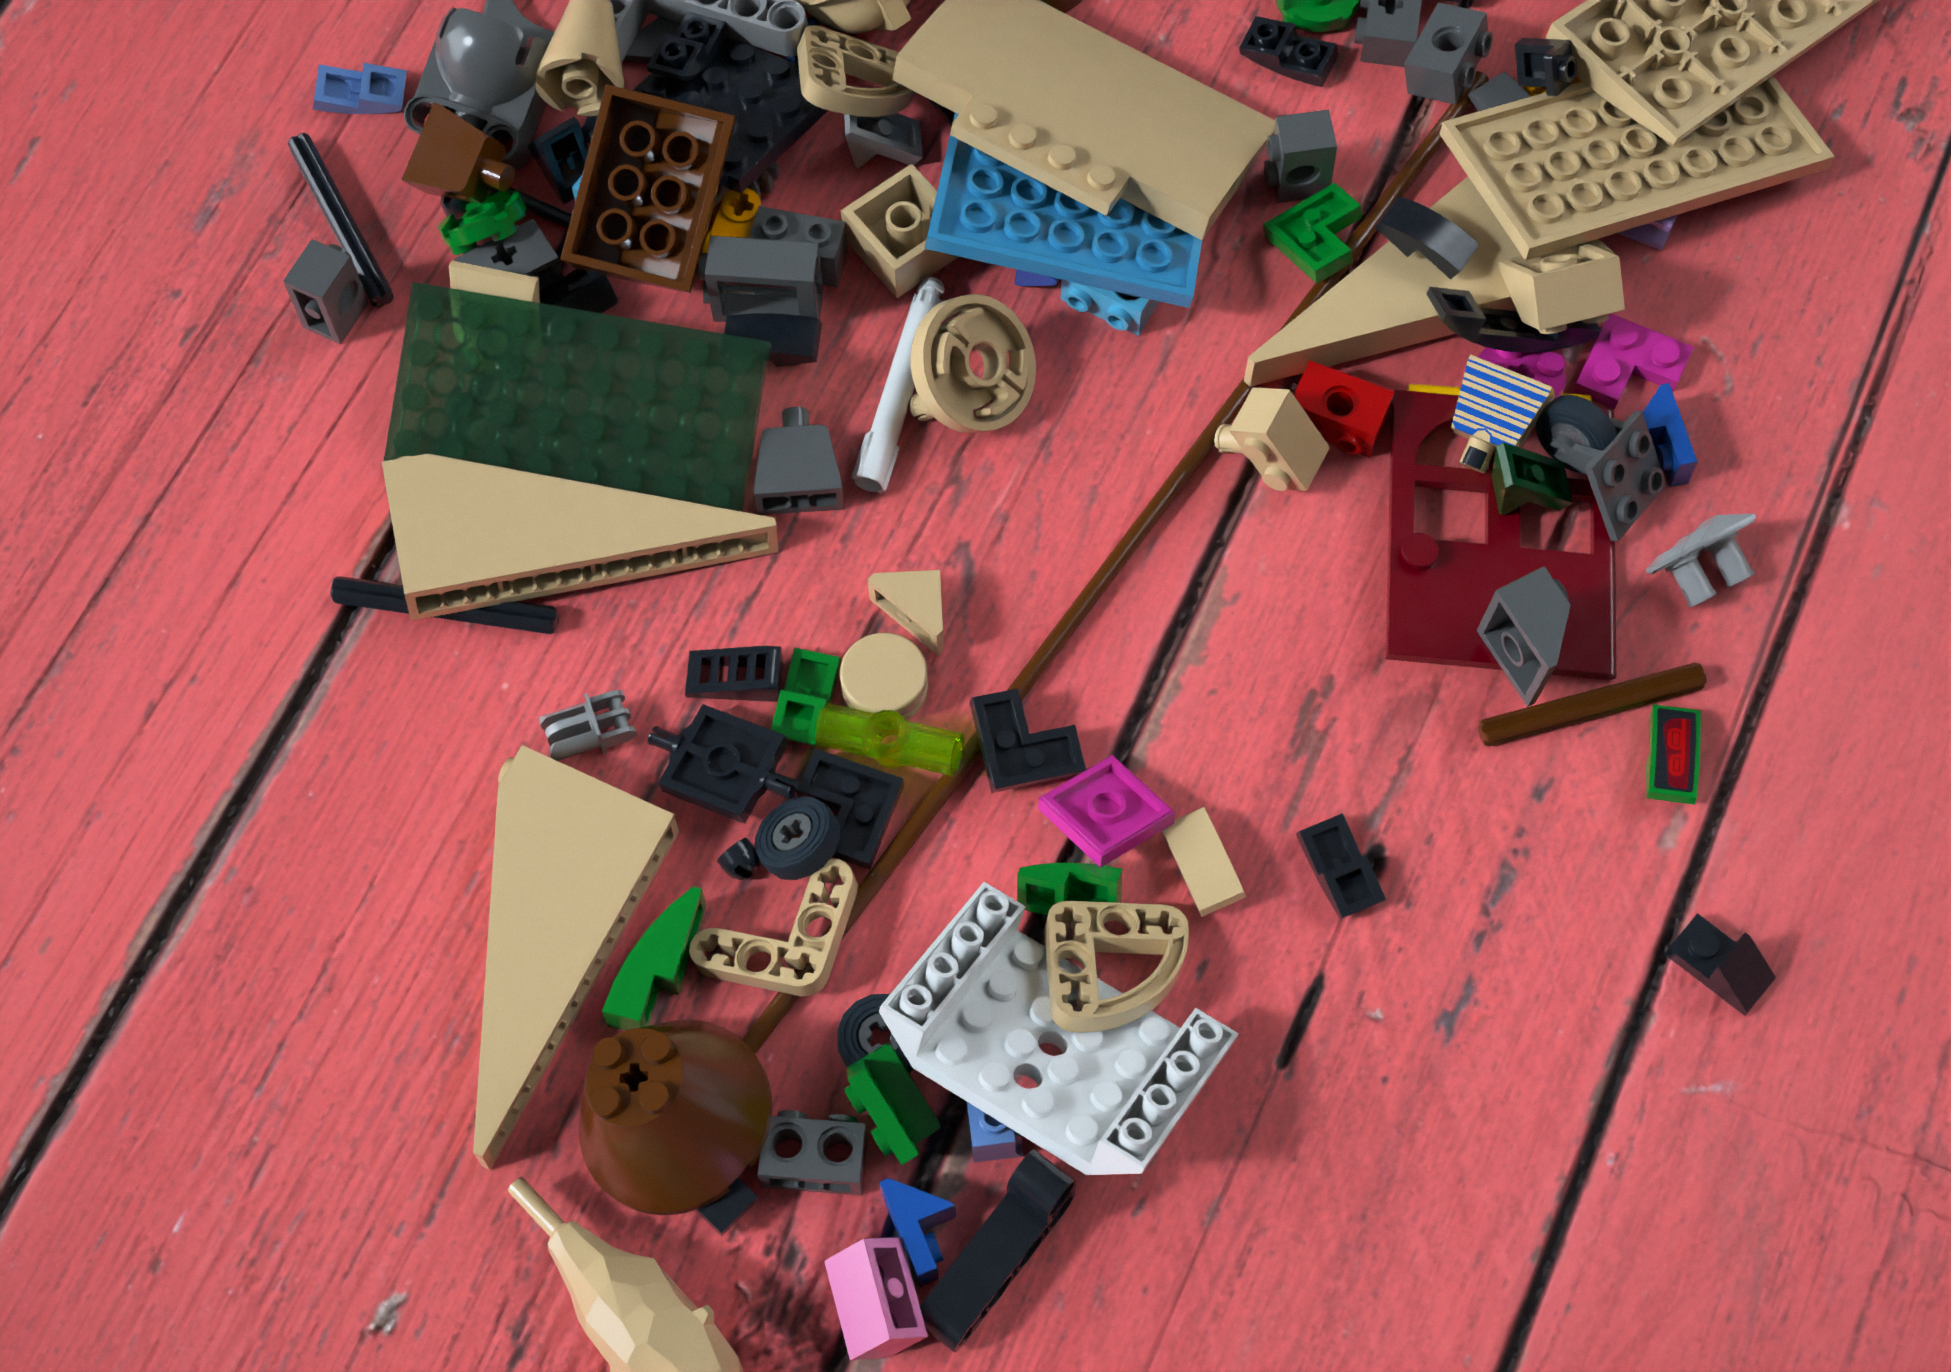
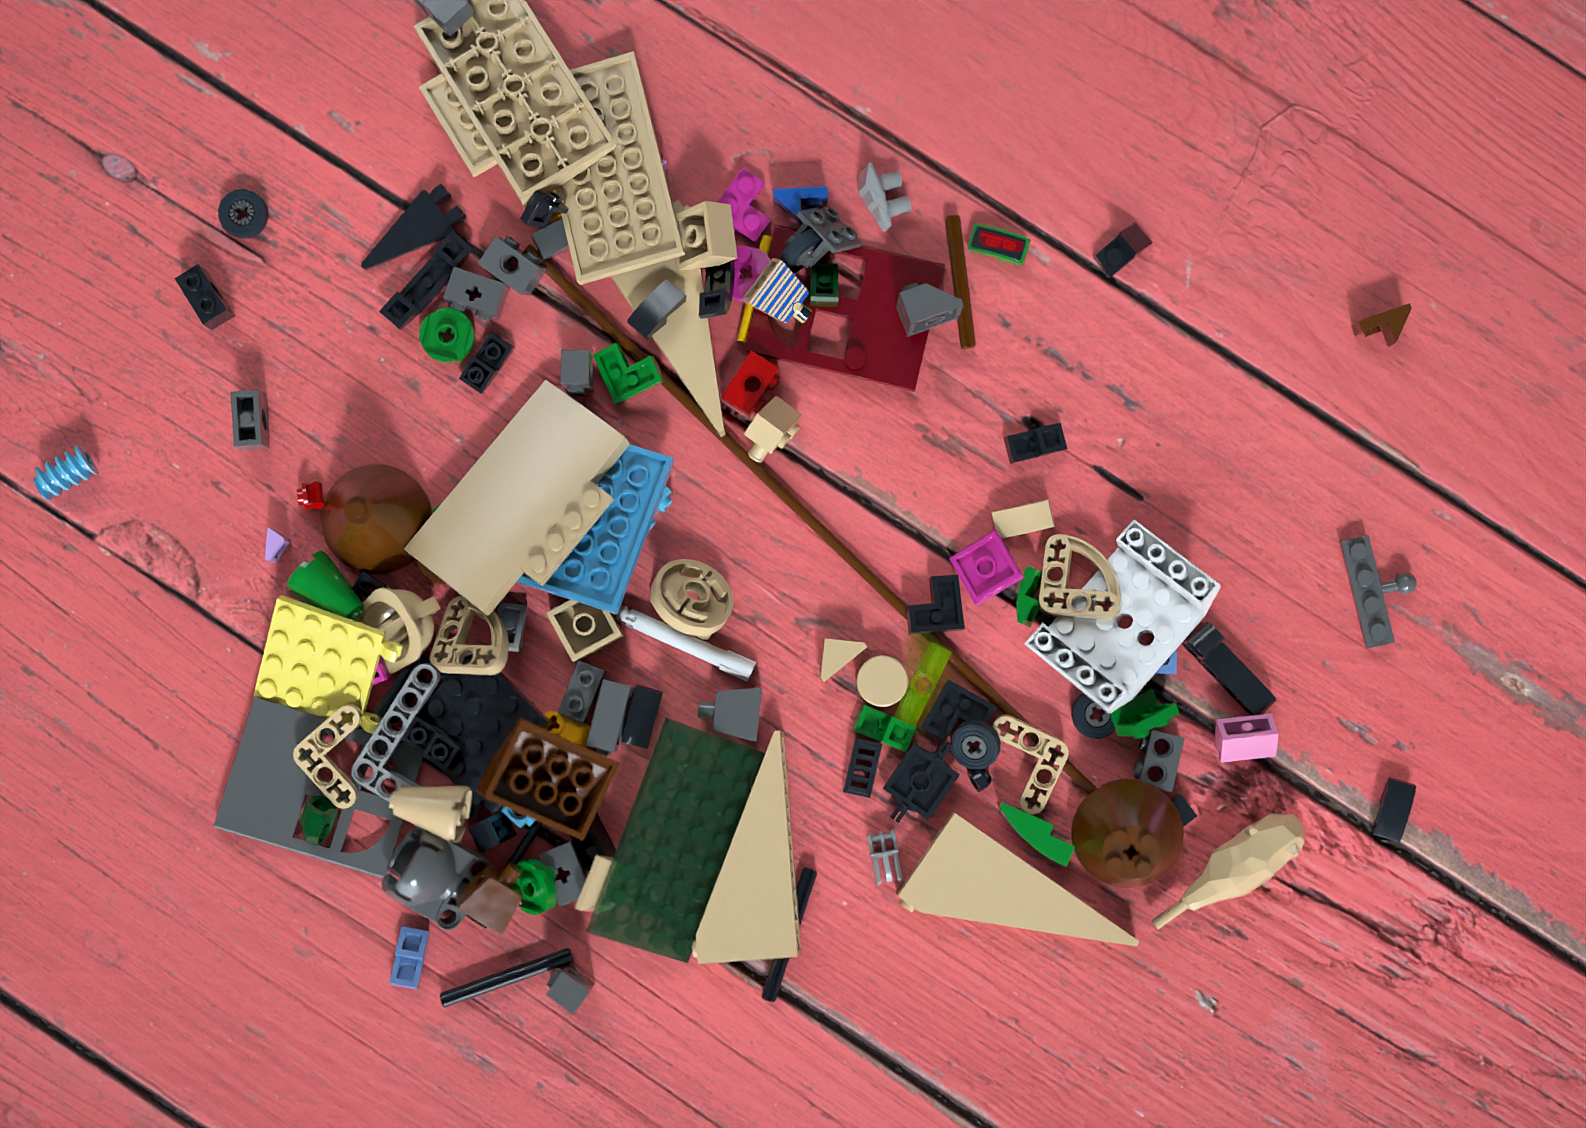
camera: 85 degrees left, 20 degrees up
blue slope [879,1178,957,1287] -> none

